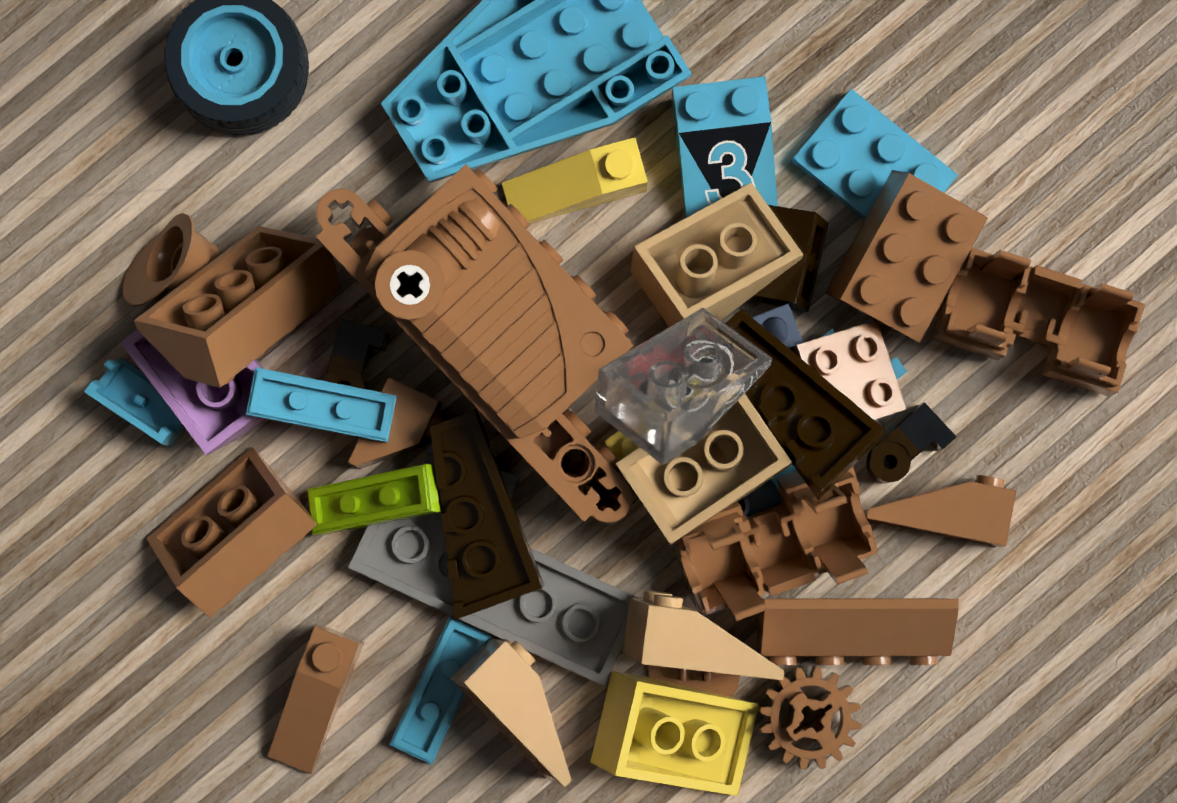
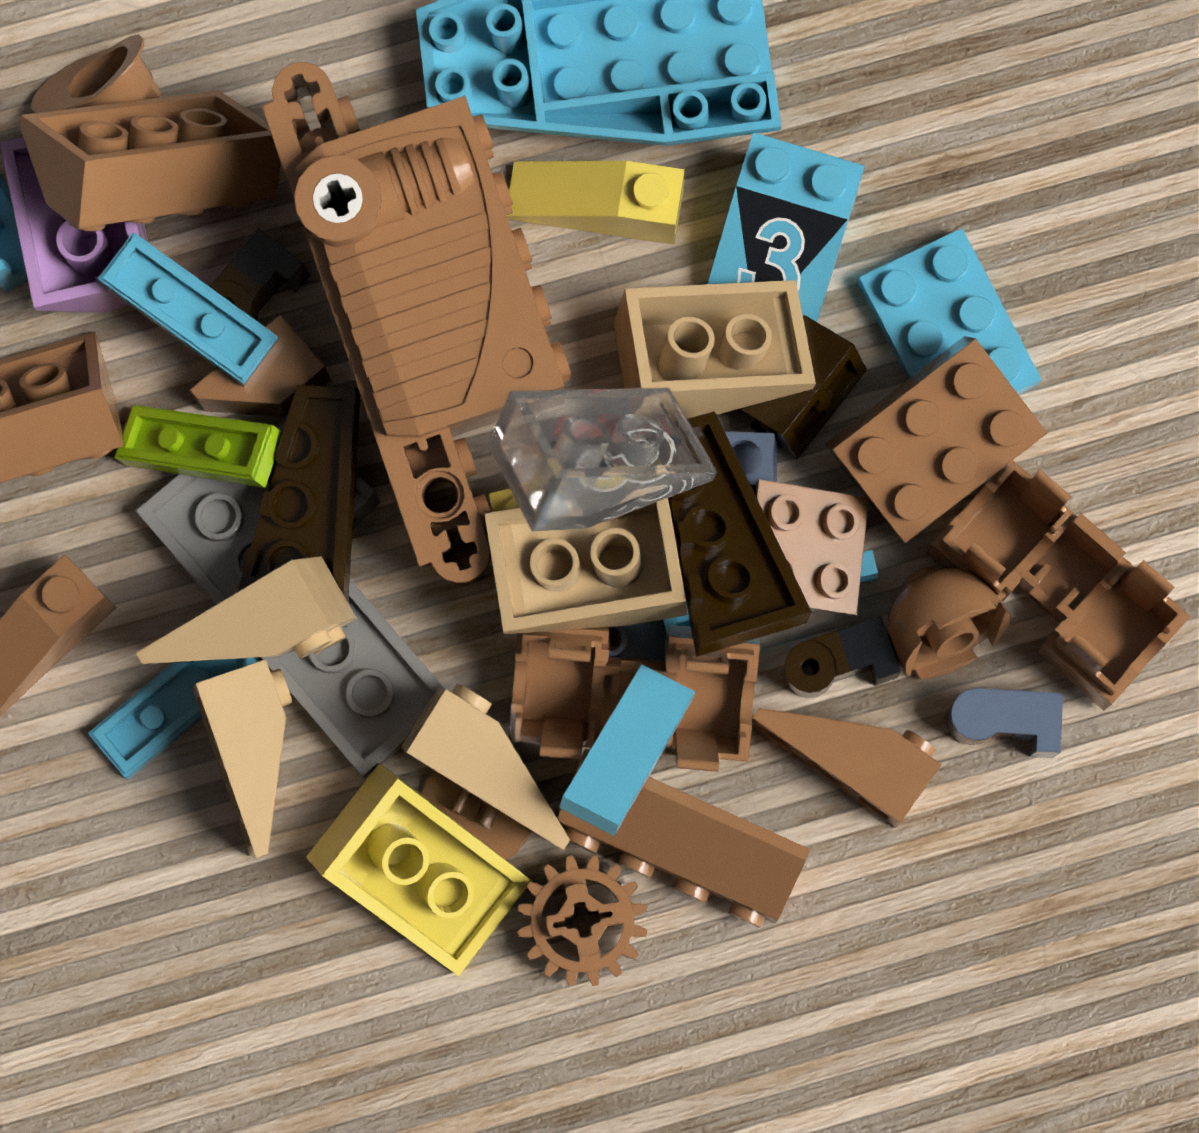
camera: 30 degrees right, 5 degrees down
none -> tan slope [135,556,357,664]
none -> medium azure tile [559,664,695,836]
none -> medium nougat cylinder [888,567,1010,680]
none -> sand blue leg [946,688,1063,758]

